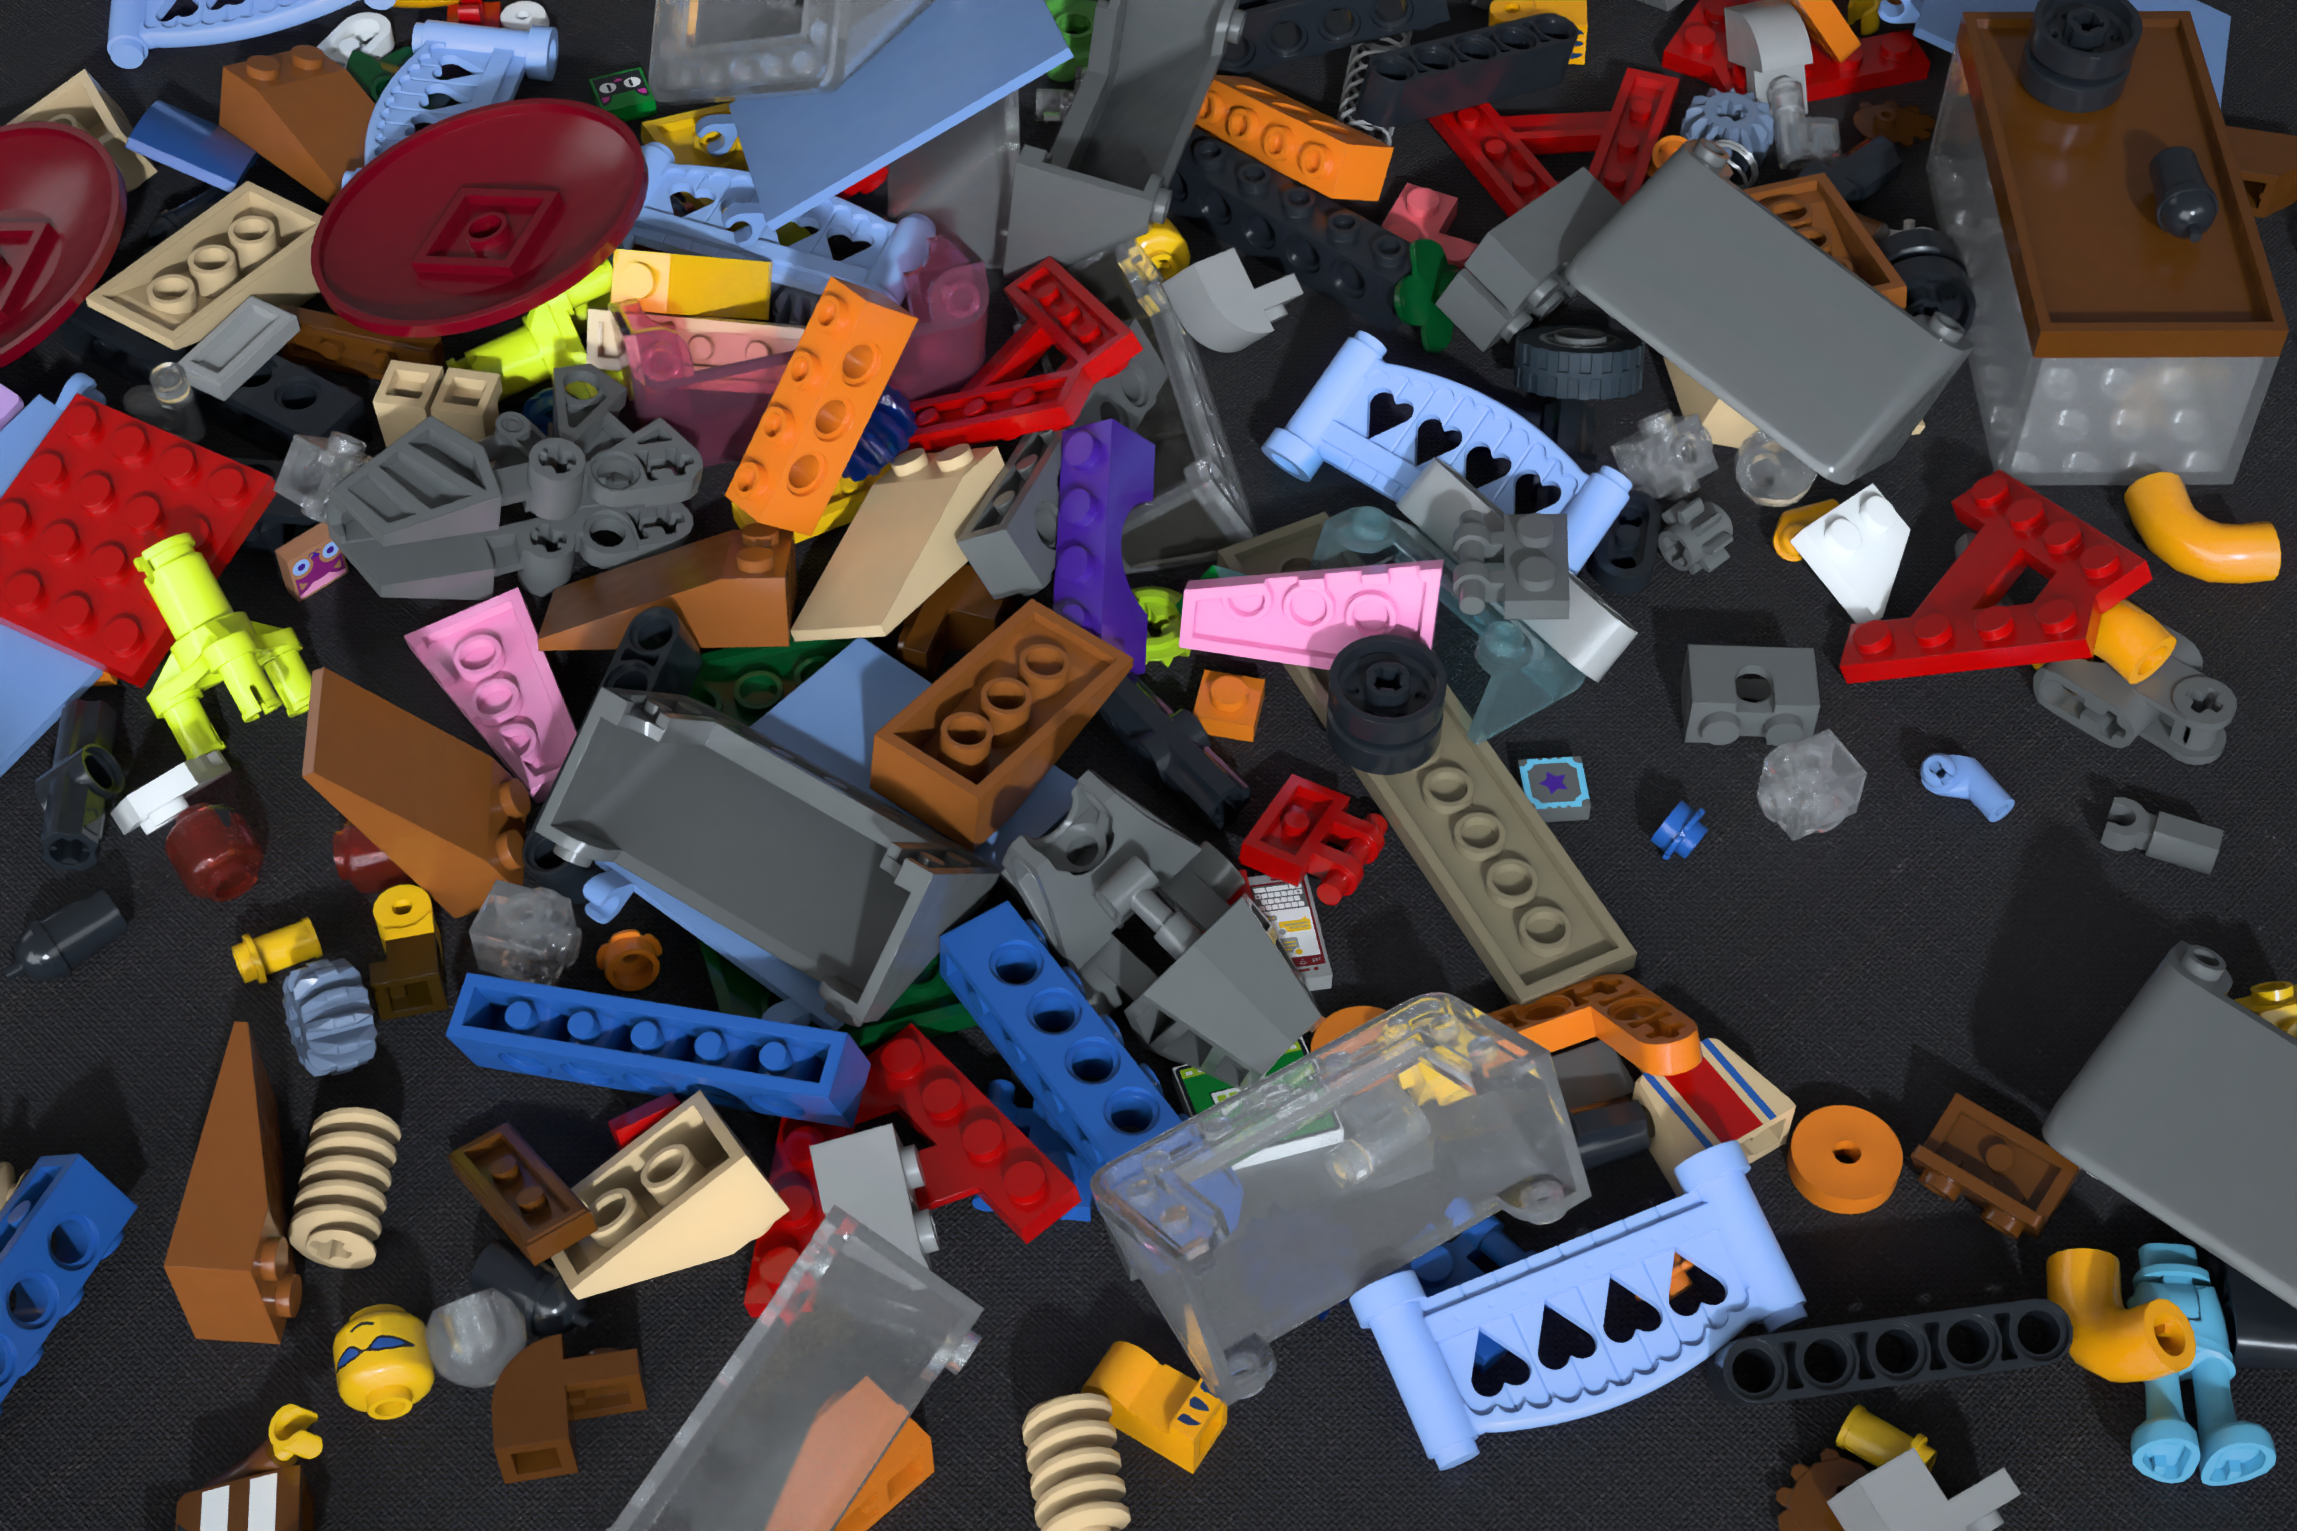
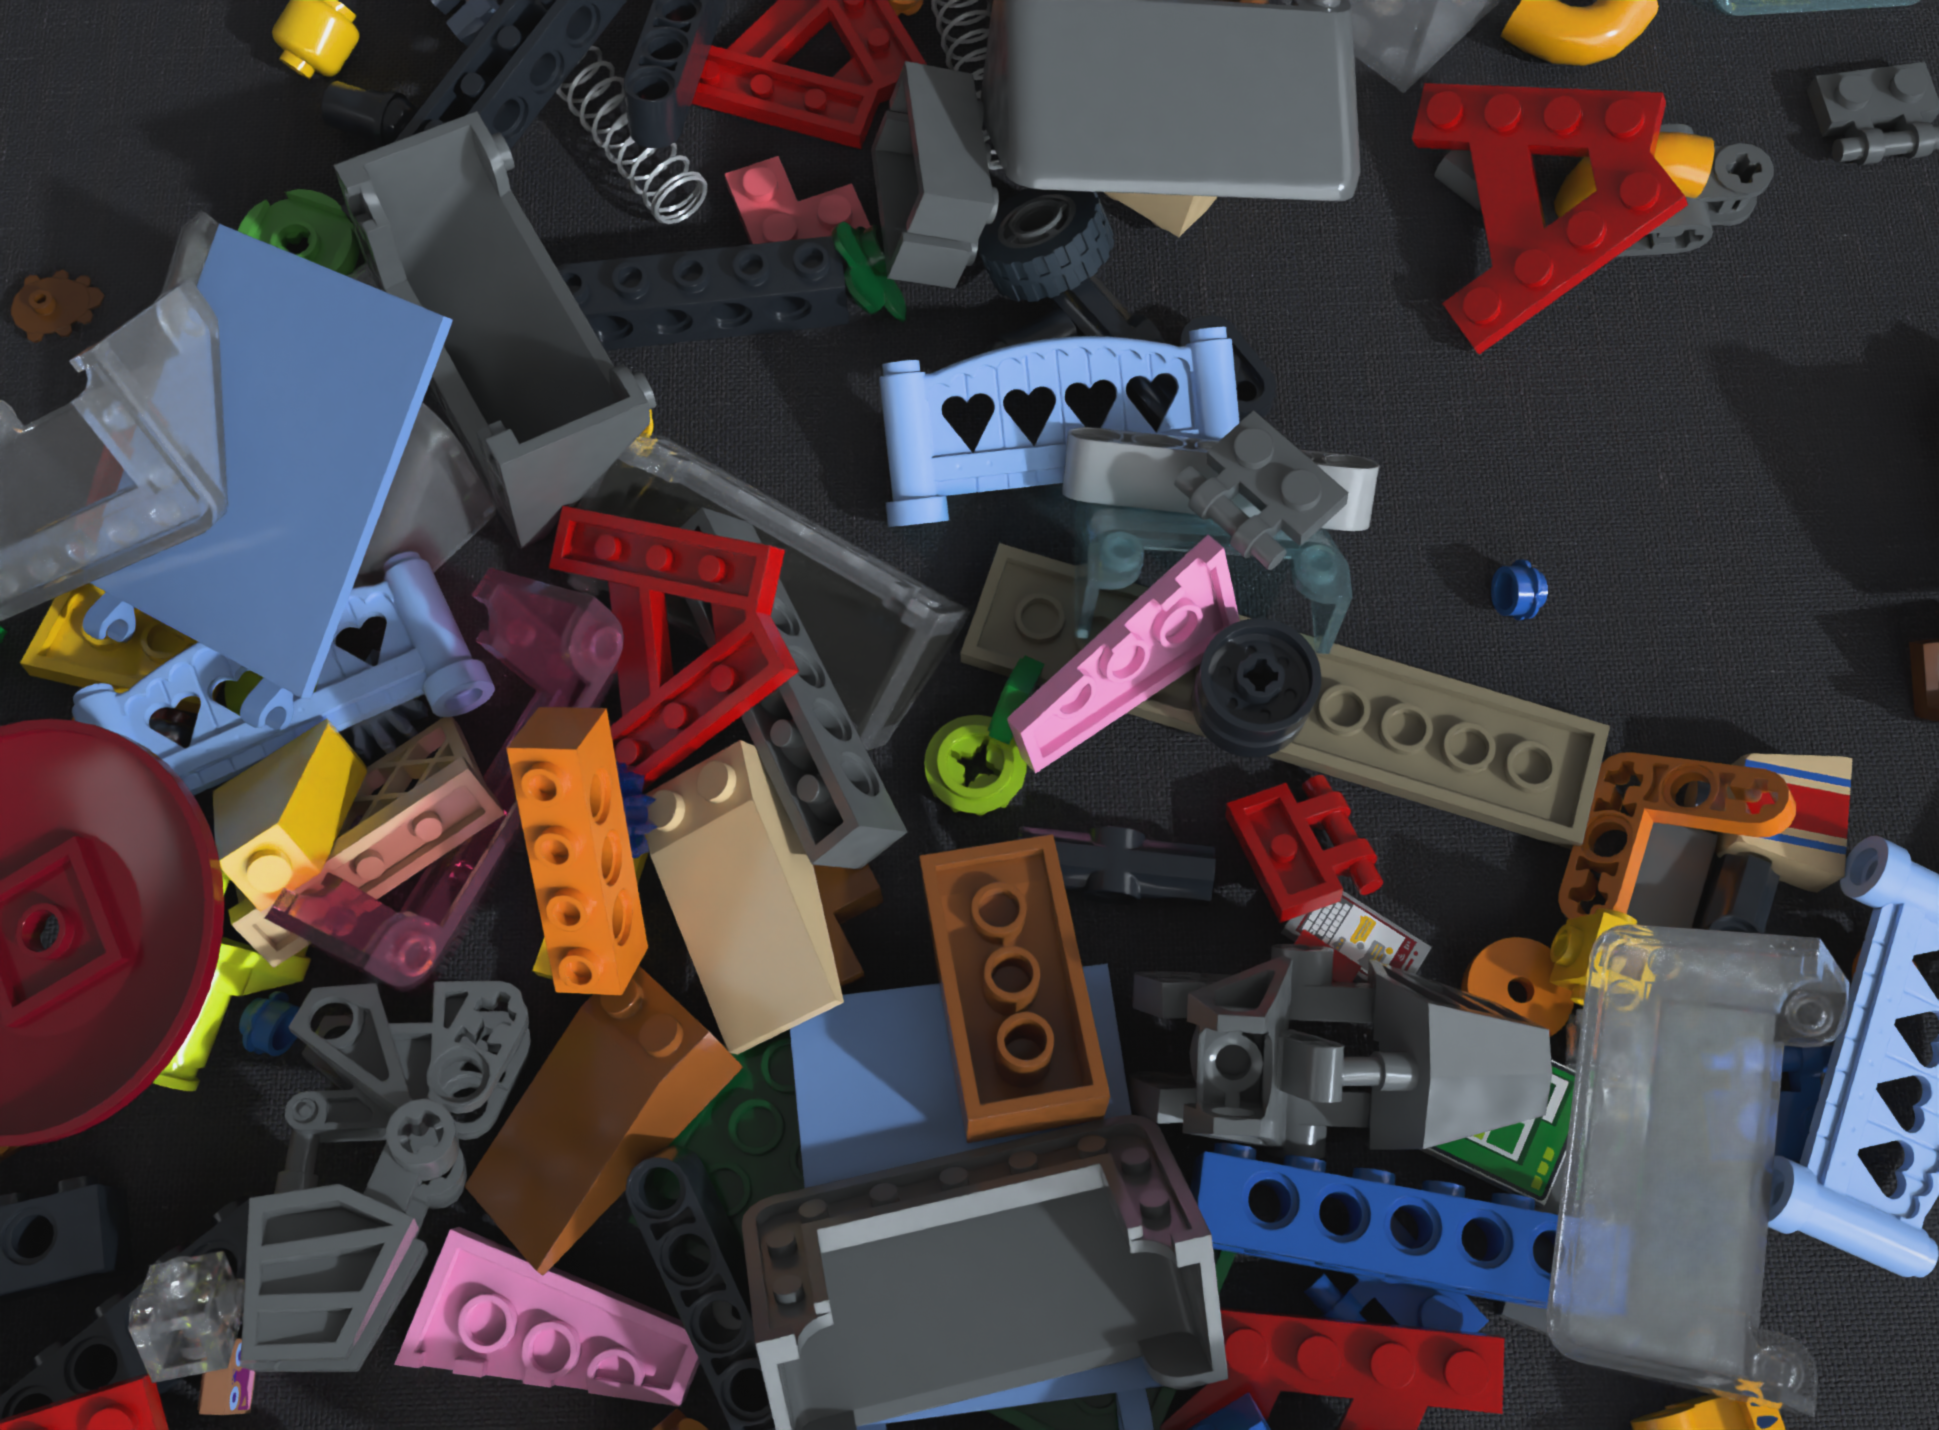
camera: 45 degrees left, 20 degrees up
tan hips [372,360,503,470] -> none
dark purple arch [1053,418,1155,675] -> none
light grey brick [1162,248,1304,353] -> none
orange plate [1193,670,1265,742] -> none
orange brick [1194,75,1394,201] -> none
dark grey tile [1516,756,1591,822] -> none
clear brick [1610,409,1719,500] -> none
dark grey gear [1658,497,1733,575] -> none
dark grey brick [1680,644,1820,747] -> none
clear piece [1734,429,1817,507] -> none
clear brick [1756,729,1867,841] -> none
light orange arm [1772,498,1839,562] -> none
orange piece [1787,1105,1903,1214] -> none
white wing [1790,483,1911,624] -> none
medium blue arm [1920,753,2015,822] -> none
dark grey bar [2100,797,2224,875] -> none

